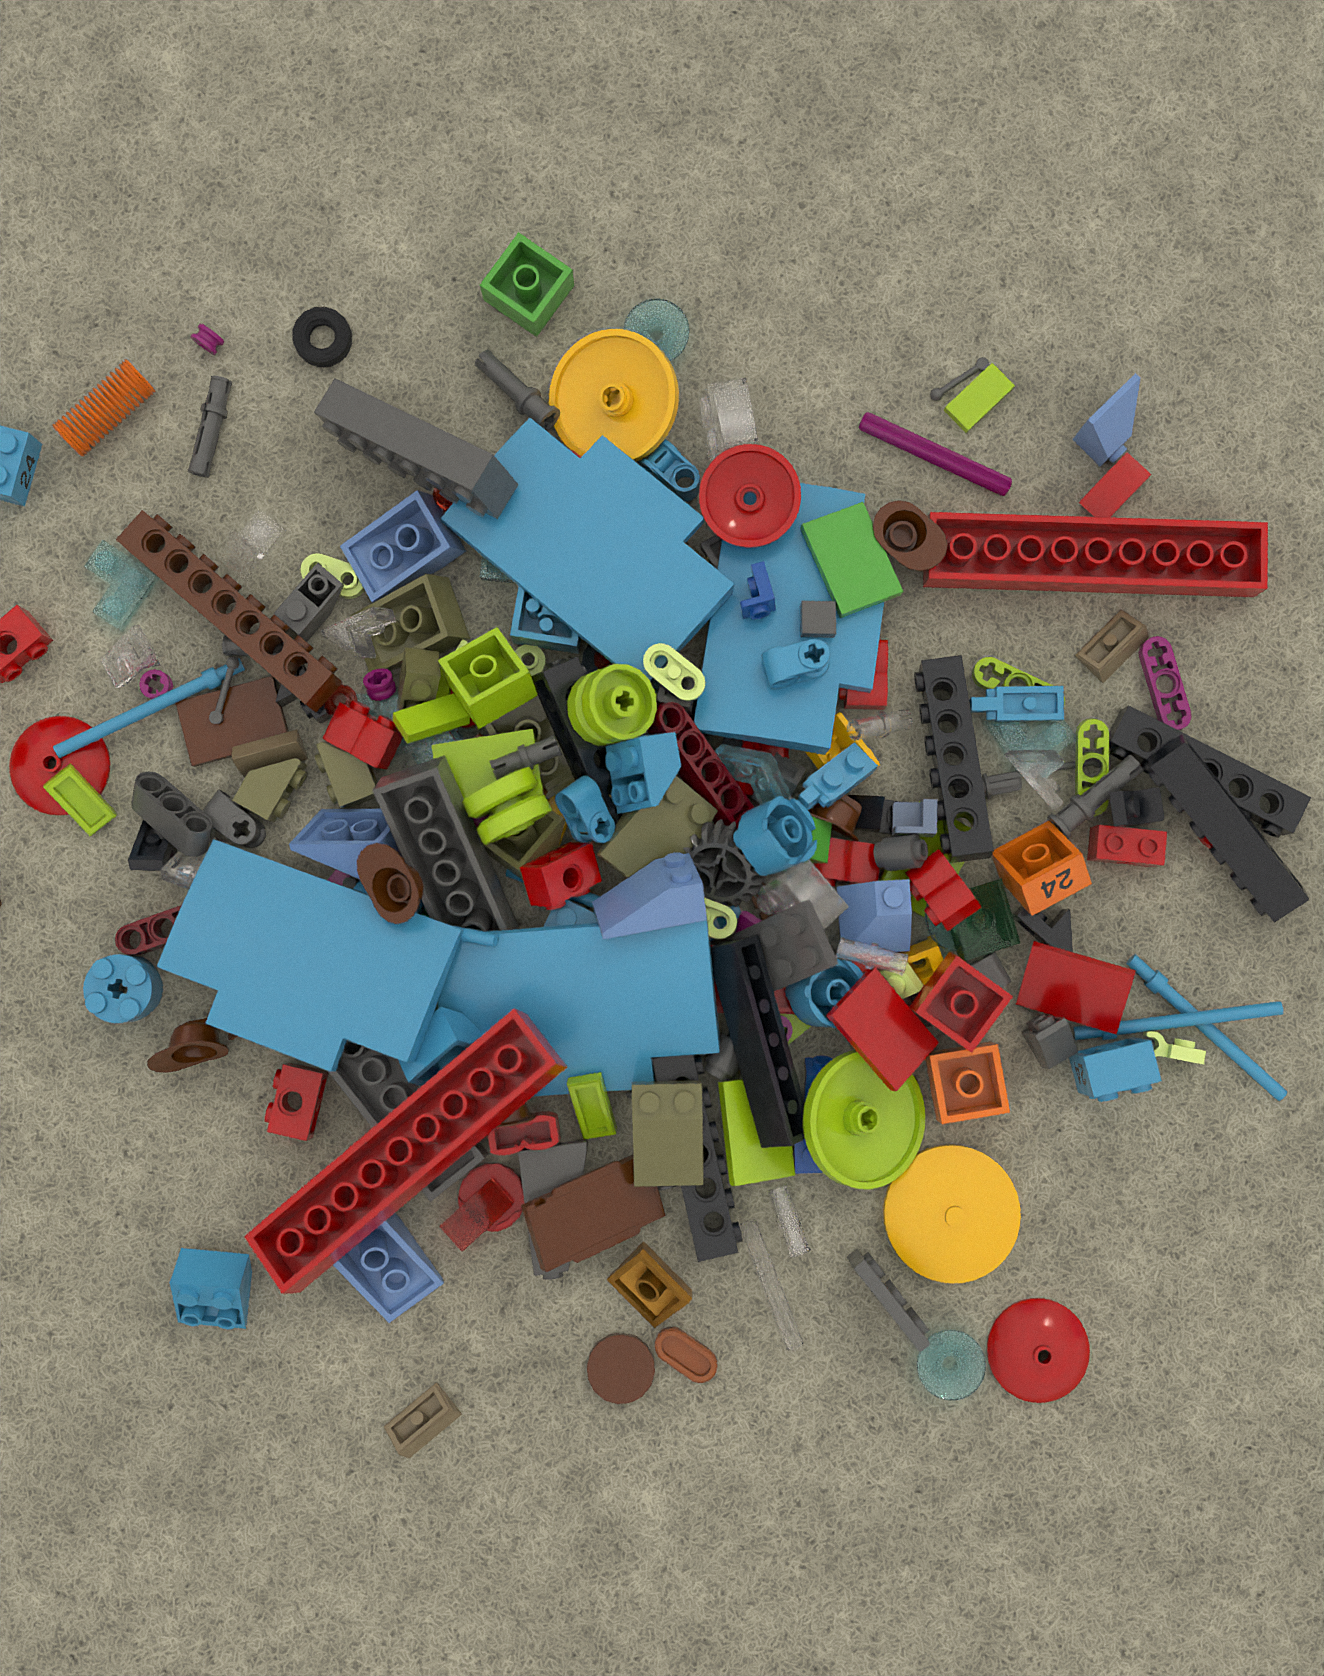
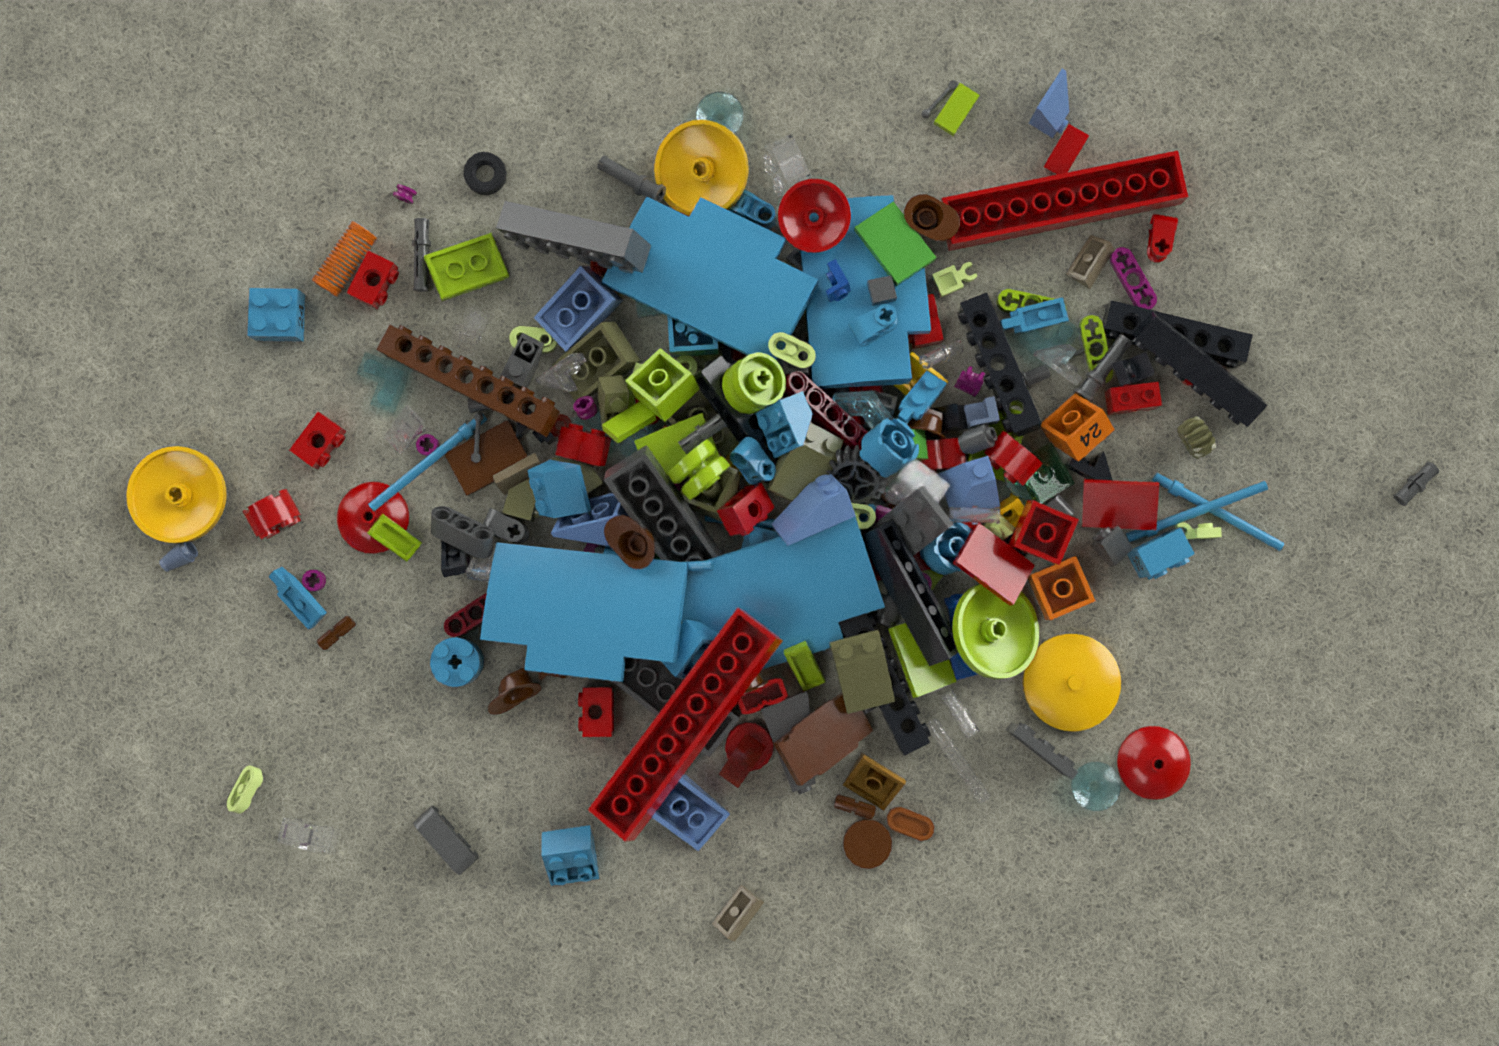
camera: 10 degrees left, 0 degrees up
bright green brick [480,232,575,337] -> none
magenta axle [859,412,1013,496] -> none
none -> red brick [346,250,399,310]
none -> dark grey beam [413,805,479,875]
none -> lime tile [424,232,509,301]
none -> dark azure slope [527,460,591,518]
none -> reddish brown piece [834,794,876,819]
none -> yellowish green plate [931,262,977,298]
none -> magenta plate [954,366,985,397]
none -> red piece [1147,214,1178,263]
none -> olive gear [1177,416,1216,459]

